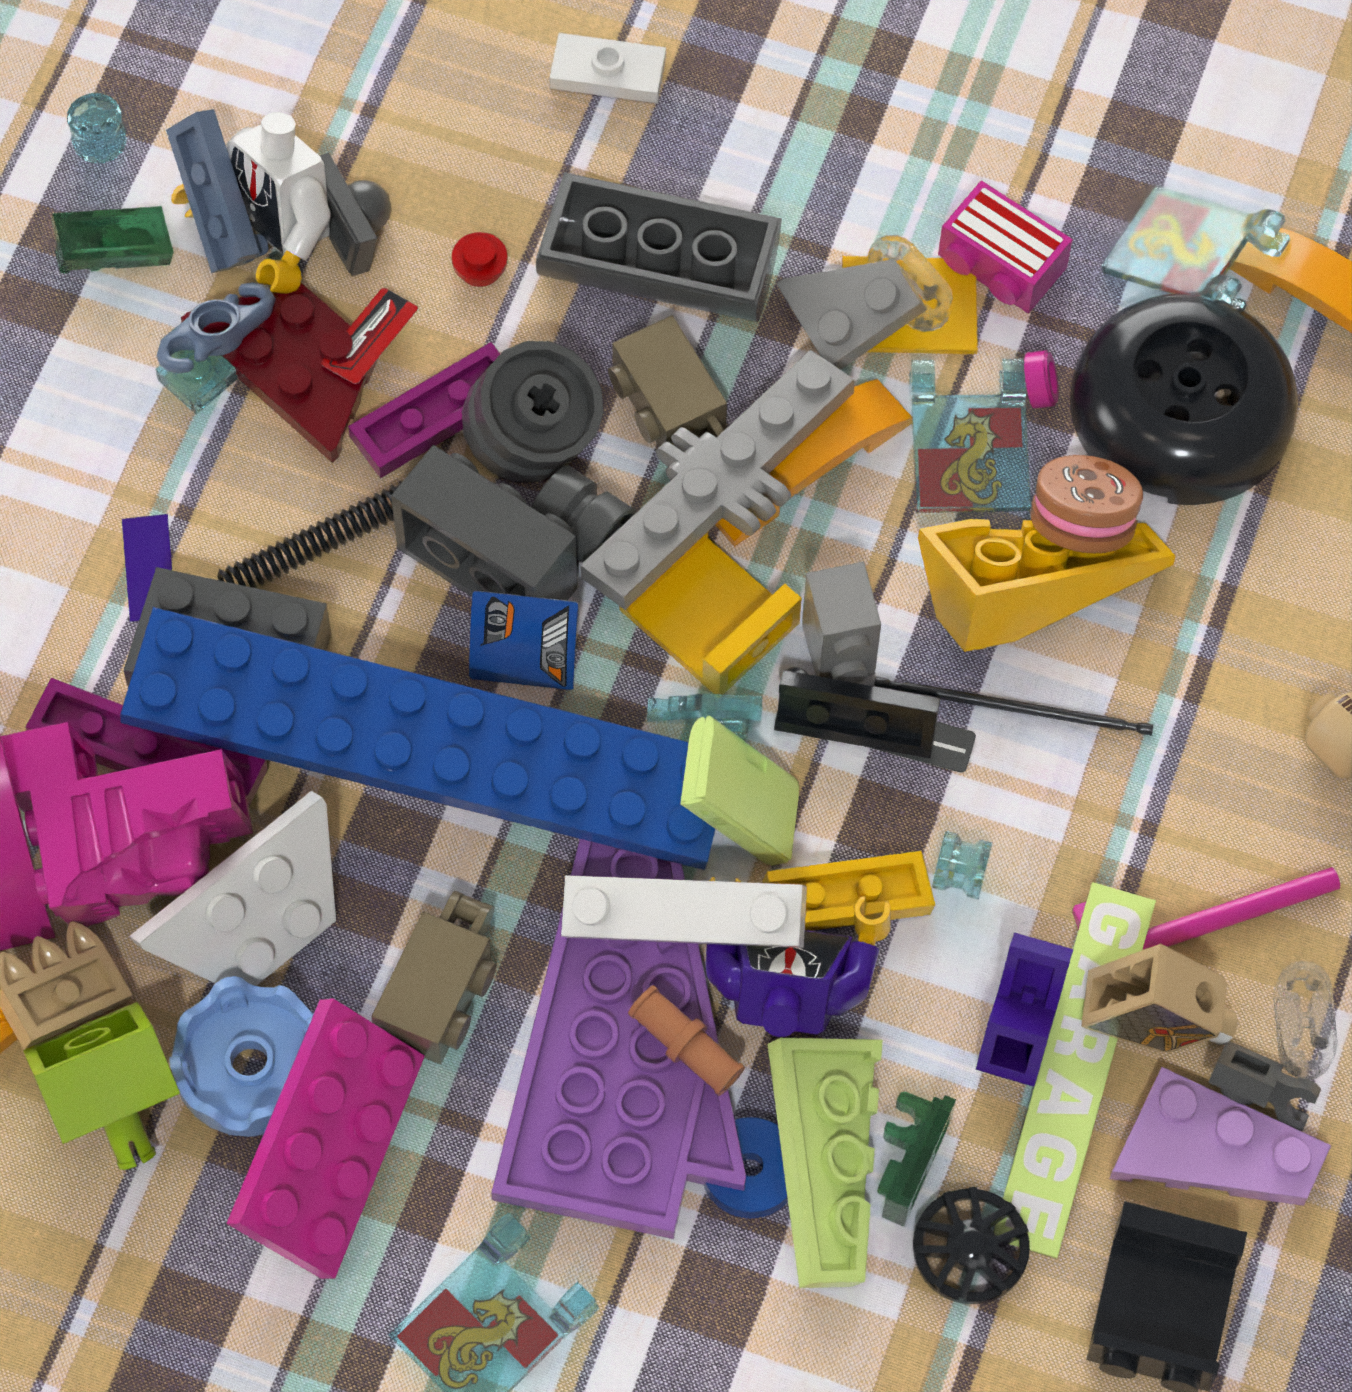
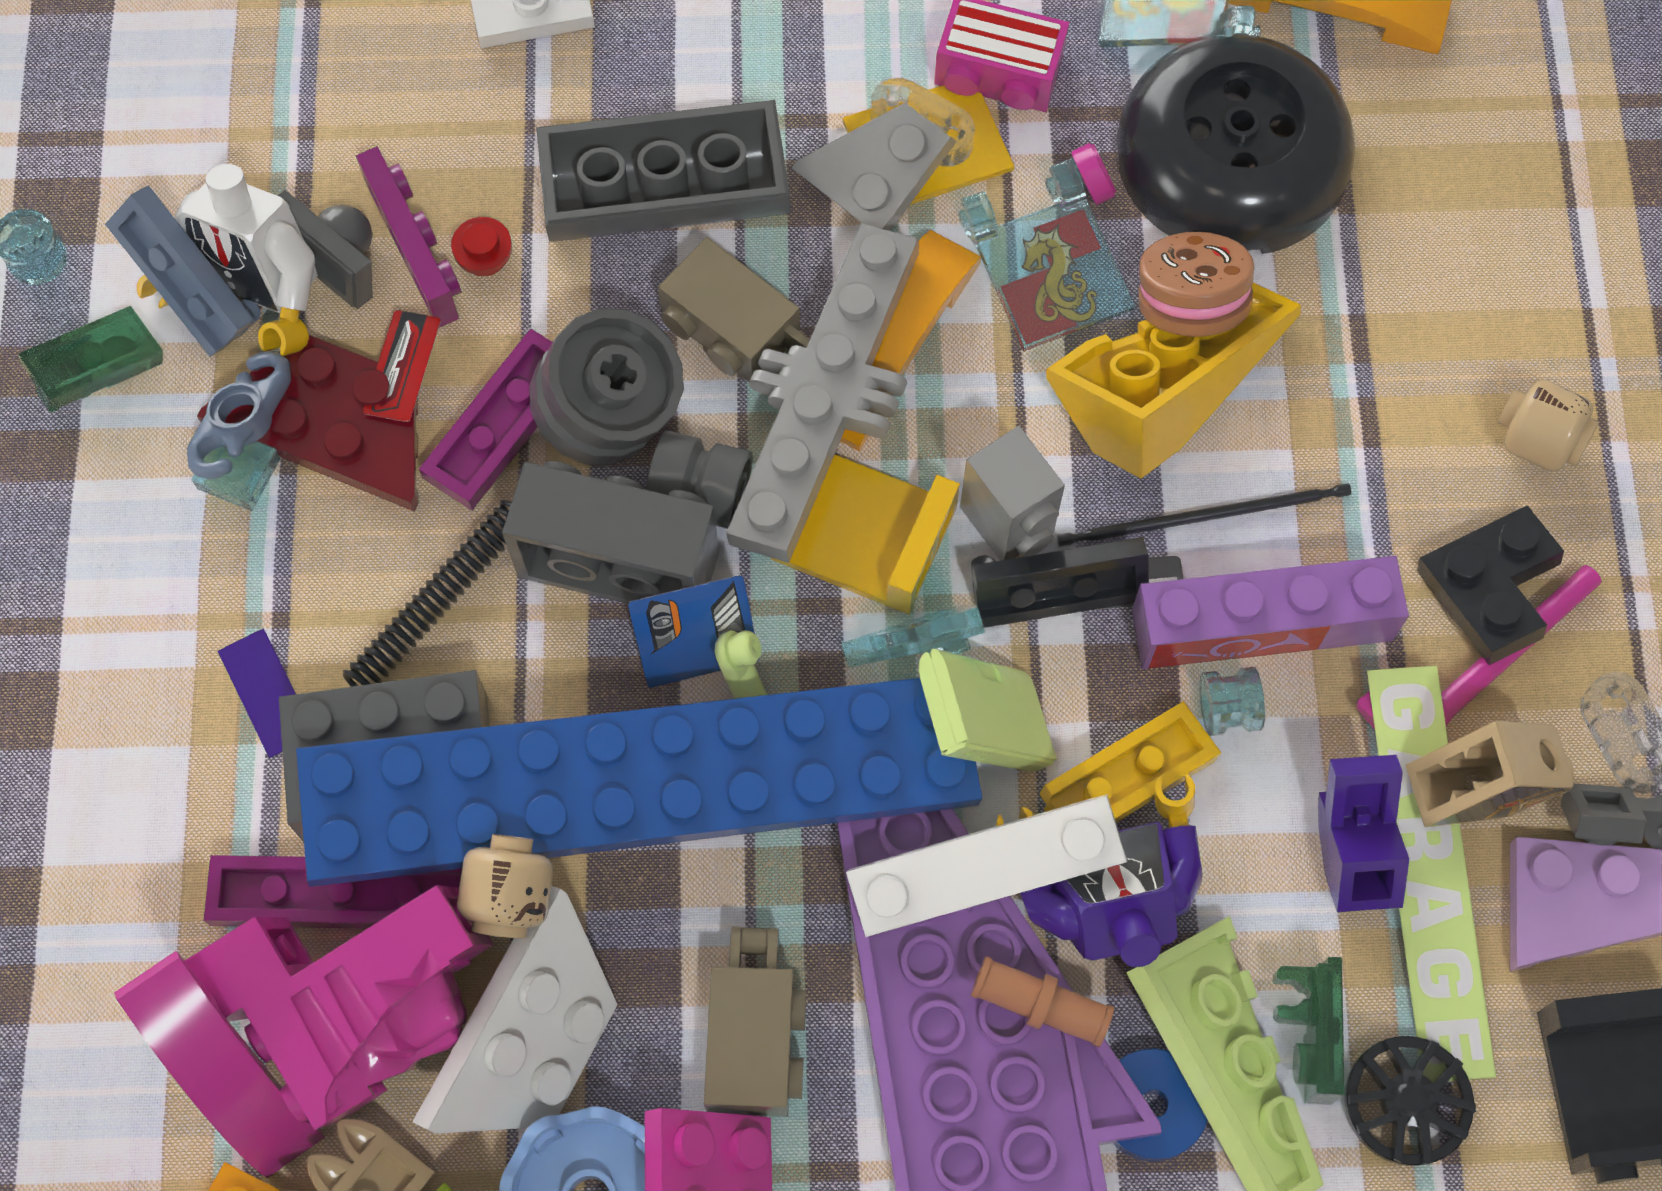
camera: 20 degrees left, 5 degrees up
none -> magenta plate [355,146,462,328]
none -> tan head [457,834,554,938]
none -> yellowish green arm [714,630,767,699]
none -> medium lavender brick [1132,556,1409,669]
none -> black plate [1417,505,1564,665]

